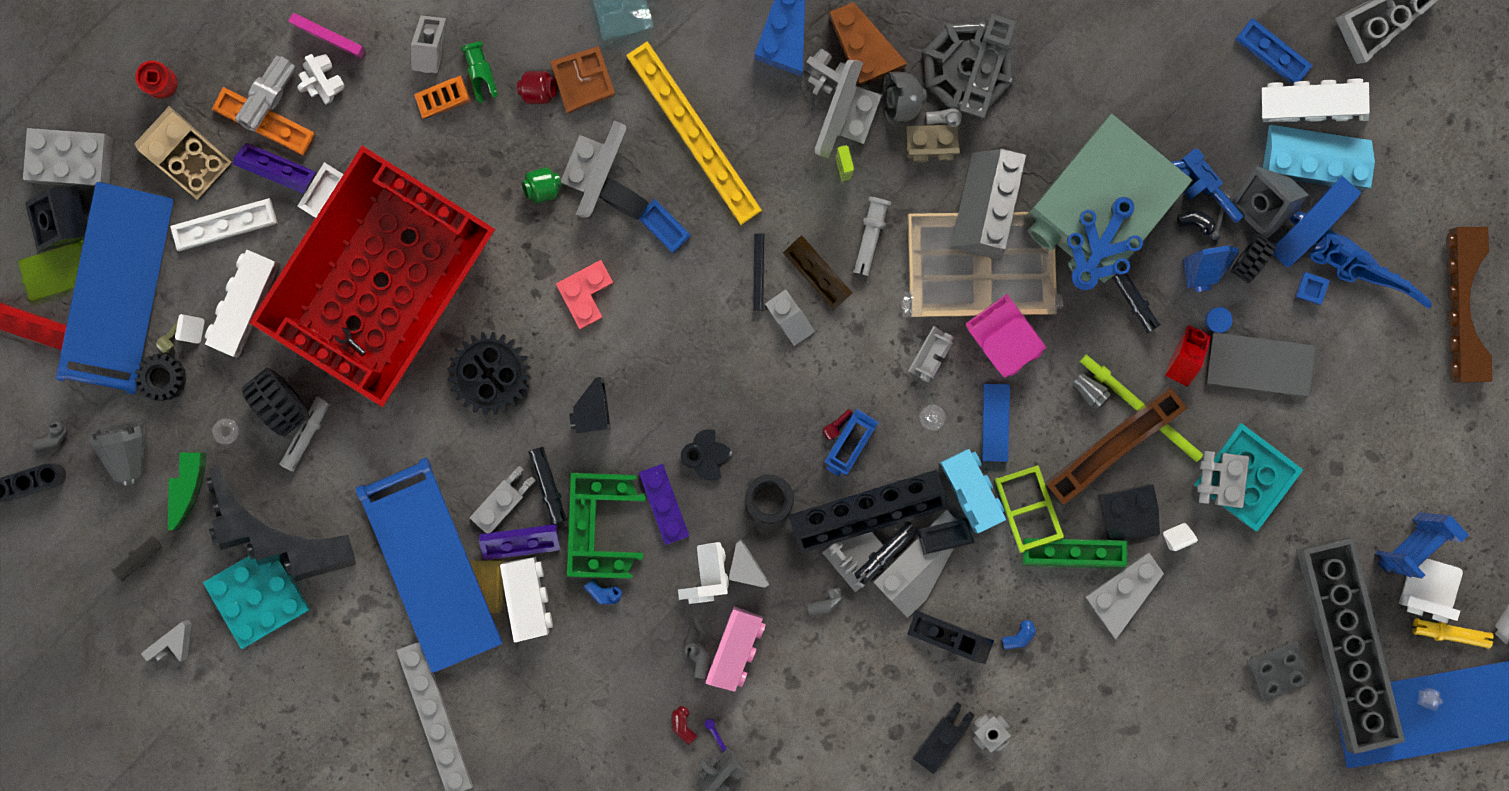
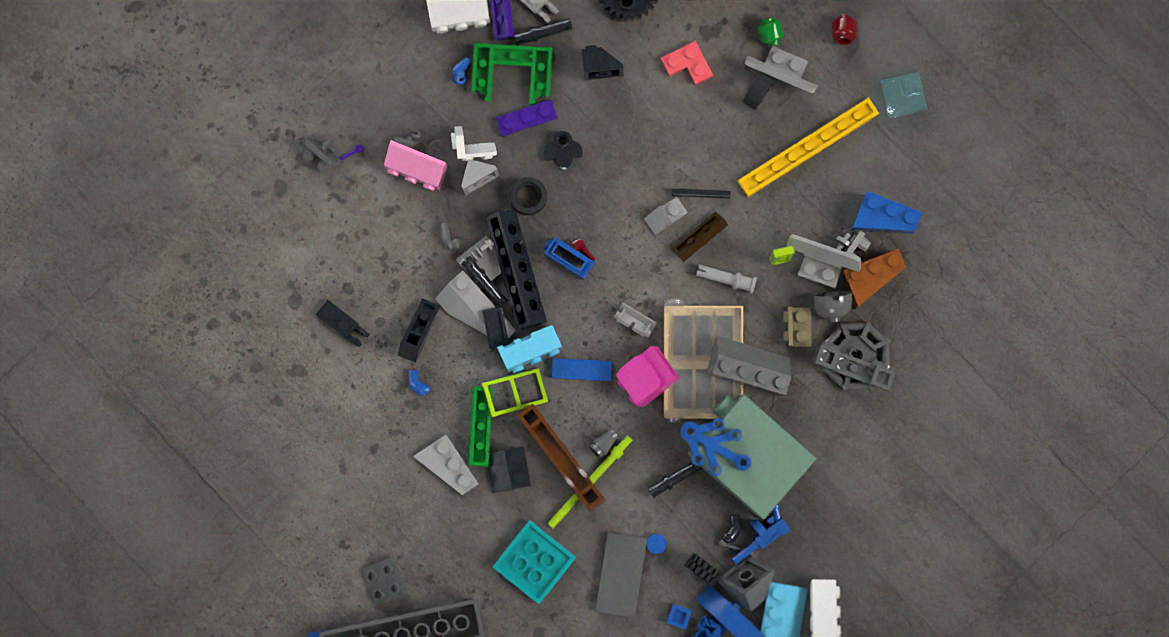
camera: 90 degrees right, 5 degrees down
dark orange plate [550,46,615,115] -> none
blue tile [639,199,691,253] -> none
dark red arm [671,706,697,745] -> none
clear tile [919,405,946,430] -> none
light grey arm [926,108,962,127] -> none
light grey brick [972,713,1011,752] -> none
white slope [1163,523,1198,551] -> none
red slope [1165,325,1211,387] -> none
blue wedge [1183,246,1239,292] -> none
light grey plate [1197,451,1249,508] -> none
blue tile [1235,18,1313,85] -> none

